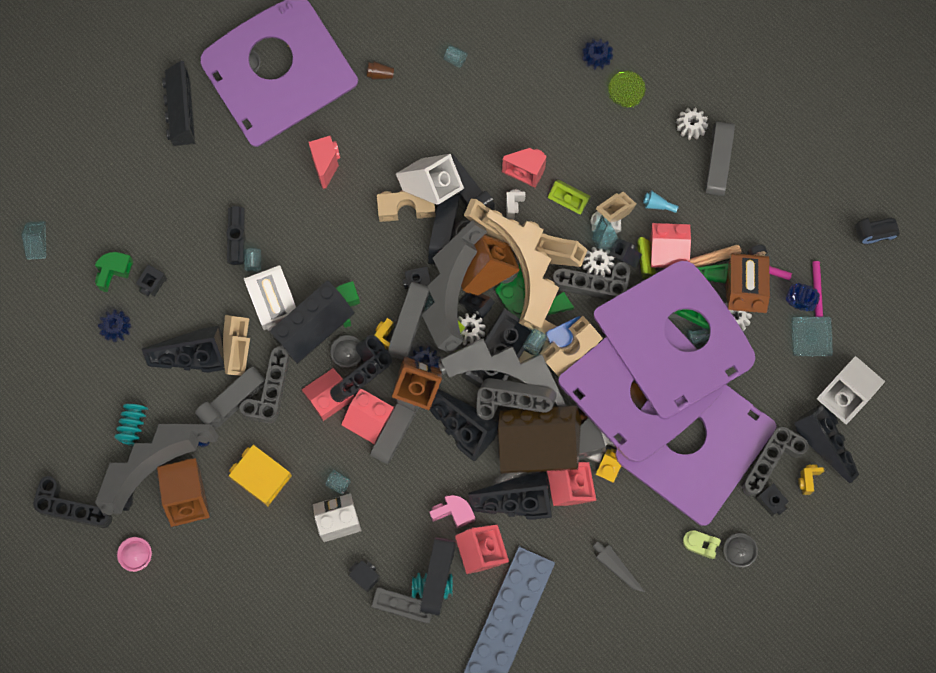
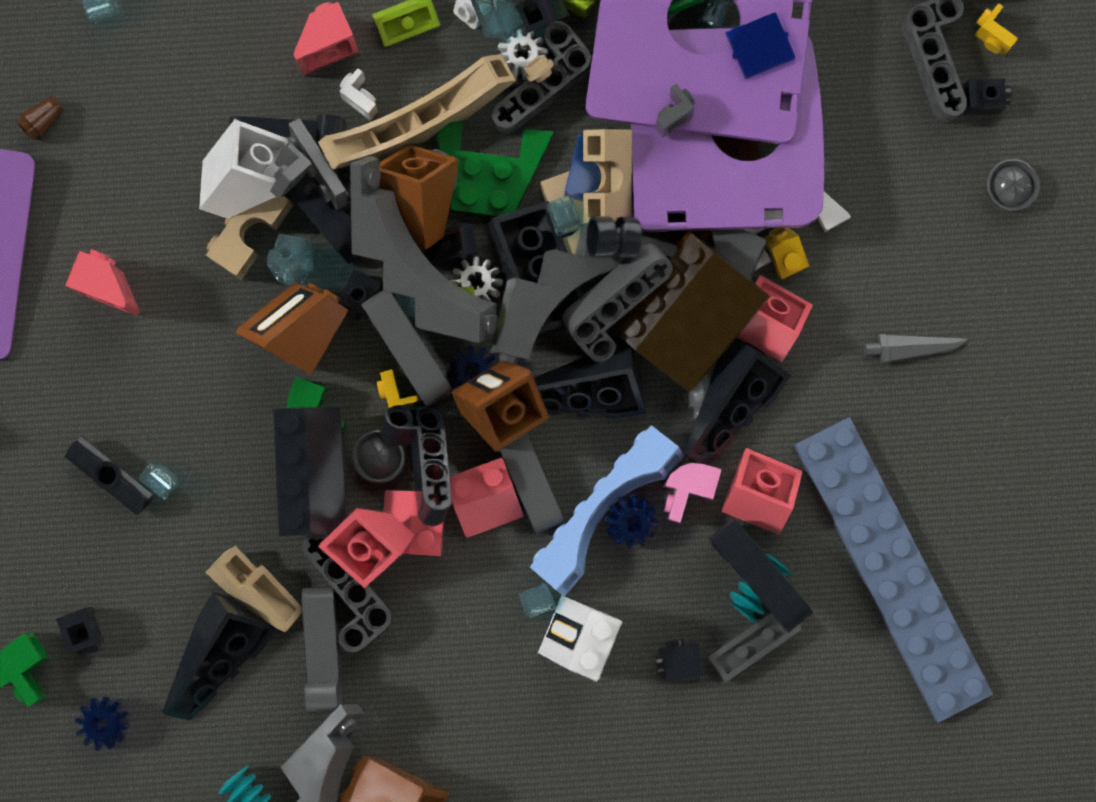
camera: 55 degrees left, 10 degrees up
yellow brick [229,445,292,507] -> none
white slope [244,265,296,331] -> none
tan arch [482,210,559,332] -> none
medium lavender door [616,384,776,526] -> none
yellowish green plate [683,531,721,559] -> none
none -> dark orange slope [235,282,348,375]
none -> clear light blue brick [267,233,315,285]
none -> dark grey bracket [270,143,312,199]
none -> dark grey plate [287,118,348,210]
none -> coral slope [318,508,414,588]
none -> tan plate [524,55,554,83]
none -> light blue arch [530,425,685,597]
none -> black wheel [586,216,642,258]
none -> clear blue gear [605,494,658,548]
none -> dark grey bracket [656,84,695,138]
none -> clear blue piece [725,12,796,79]

